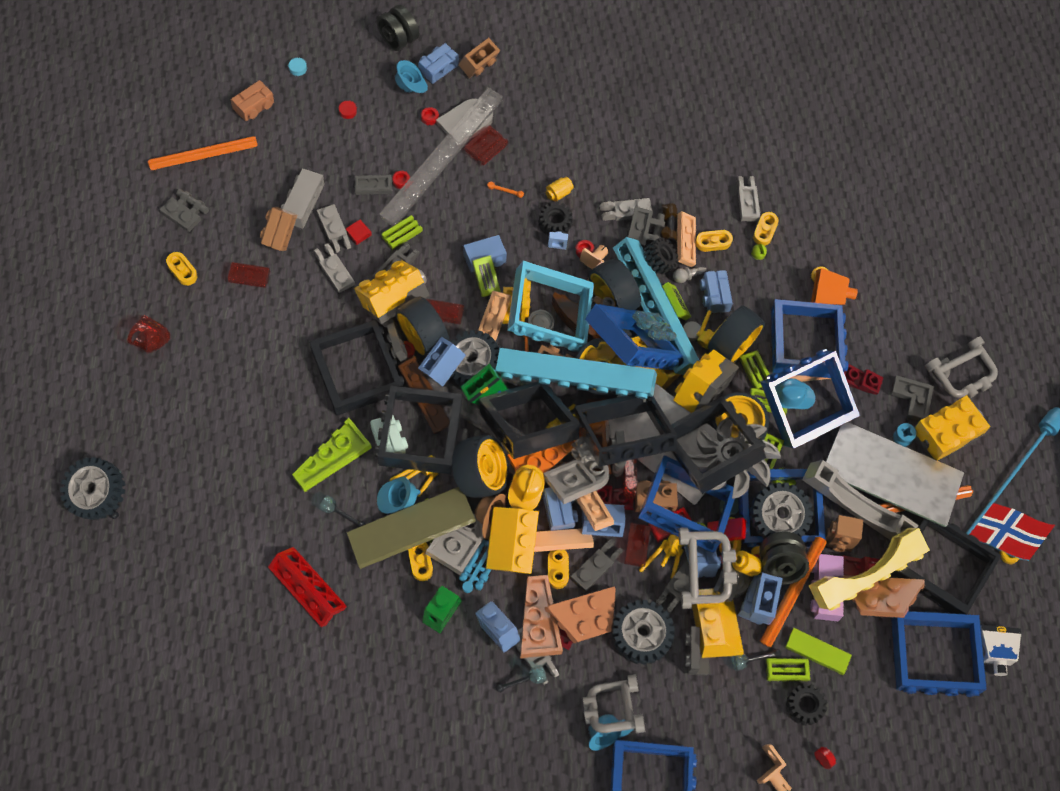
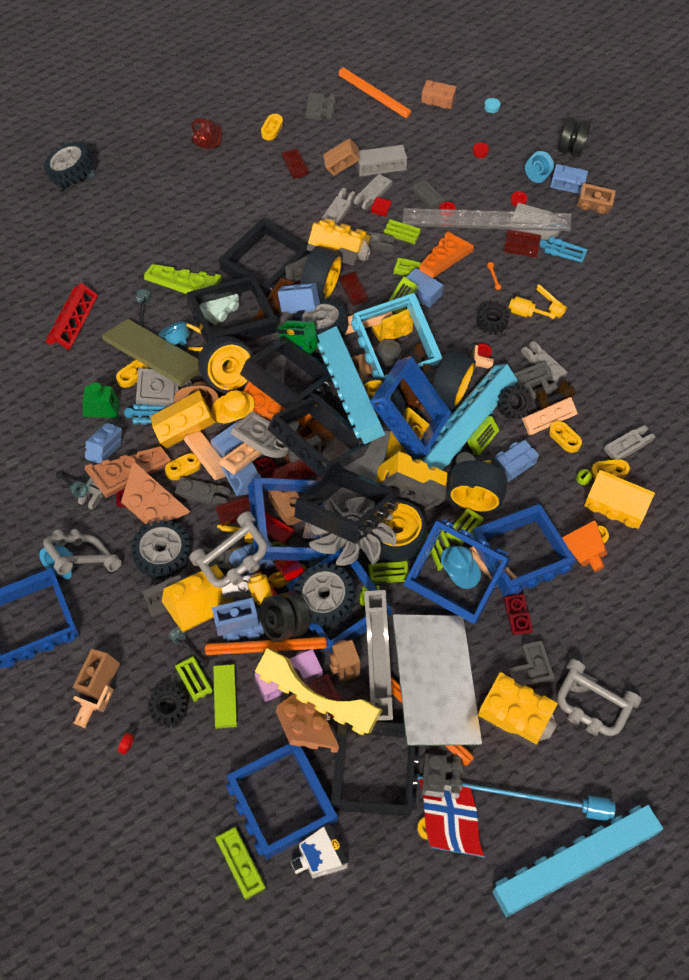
camera: 65 degrees right, 5 degrees down
light blue plate [548,232,568,249] -> none
clear light blue plate [632,311,677,341] -> none
light grey bar [673,267,707,283] -> none
dark azure wheel [893,423,917,447] -> none
none -> medium nougat brick [73,649,120,701]
none -> lime tile [215,827,266,900]
none -> lime tile [394,258,421,276]
none -> orange wing [419,231,474,278]
none -> dark grey plate [421,753,463,798]
none -> yellow plant [534,284,567,320]
none -> dark azure piece [539,236,587,263]
none -> yellow slope [584,470,655,529]

